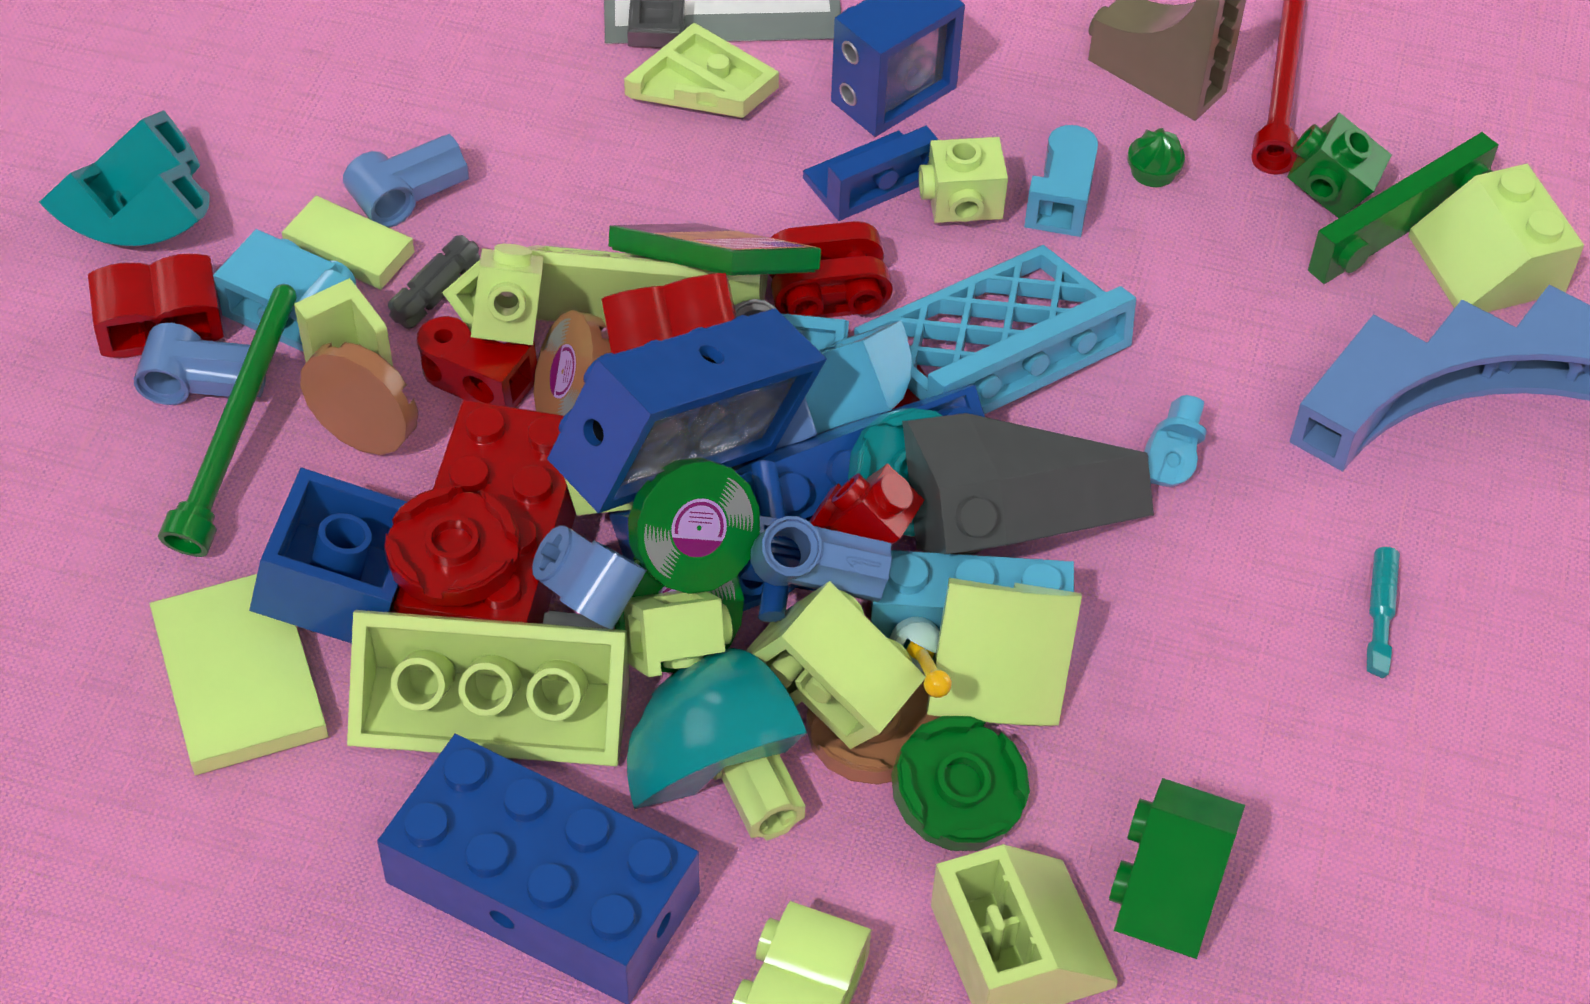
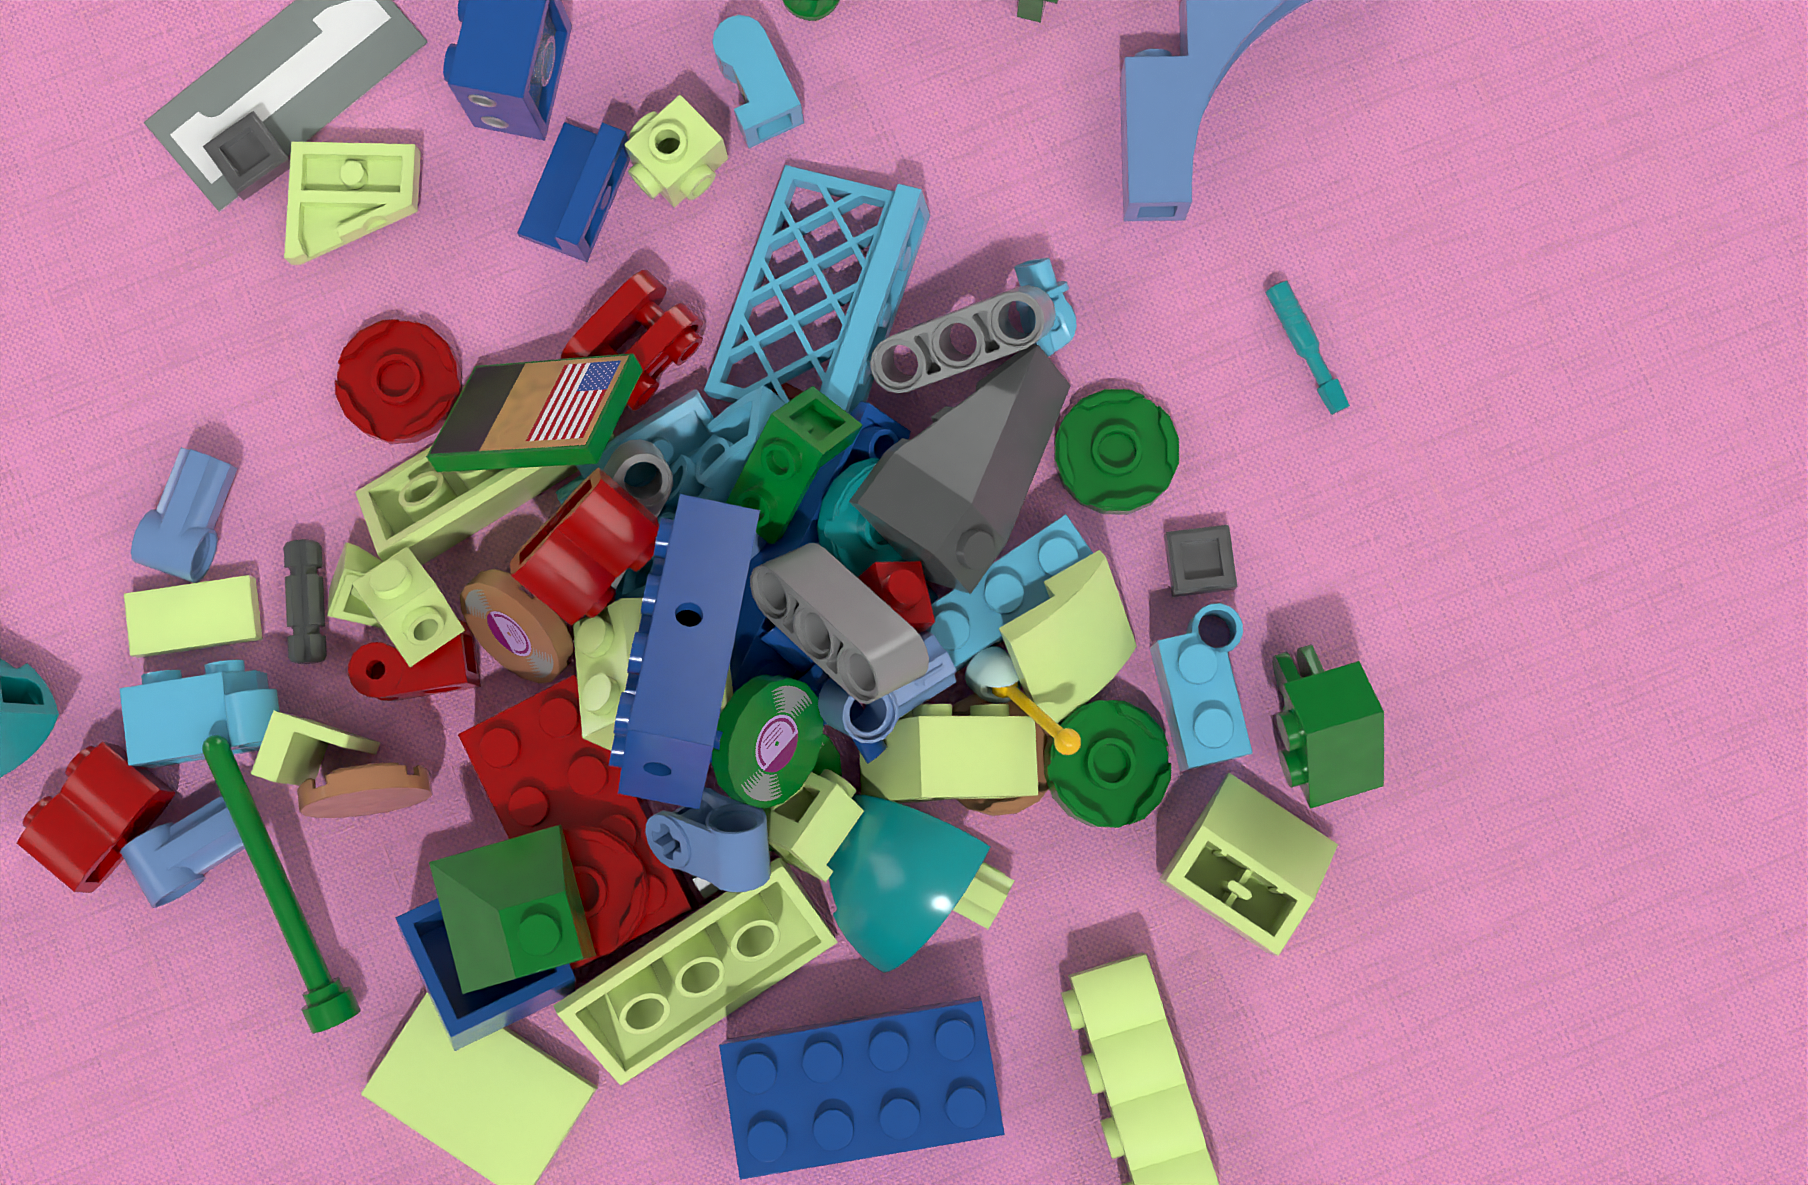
camera: 30 degrees left, 30 degrees up
none -> red tile [335,319,462,444]
none -> green slope [429,825,596,994]
none -> green bracket [726,386,863,544]
none -> light grey beam [750,543,929,704]
none -> light grey beam [870,285,1056,393]
none -> green tile [1054,389,1179,515]
none -> medium azure hinge [1150,603,1253,772]
none -> flat silver tile [1164,525,1238,597]

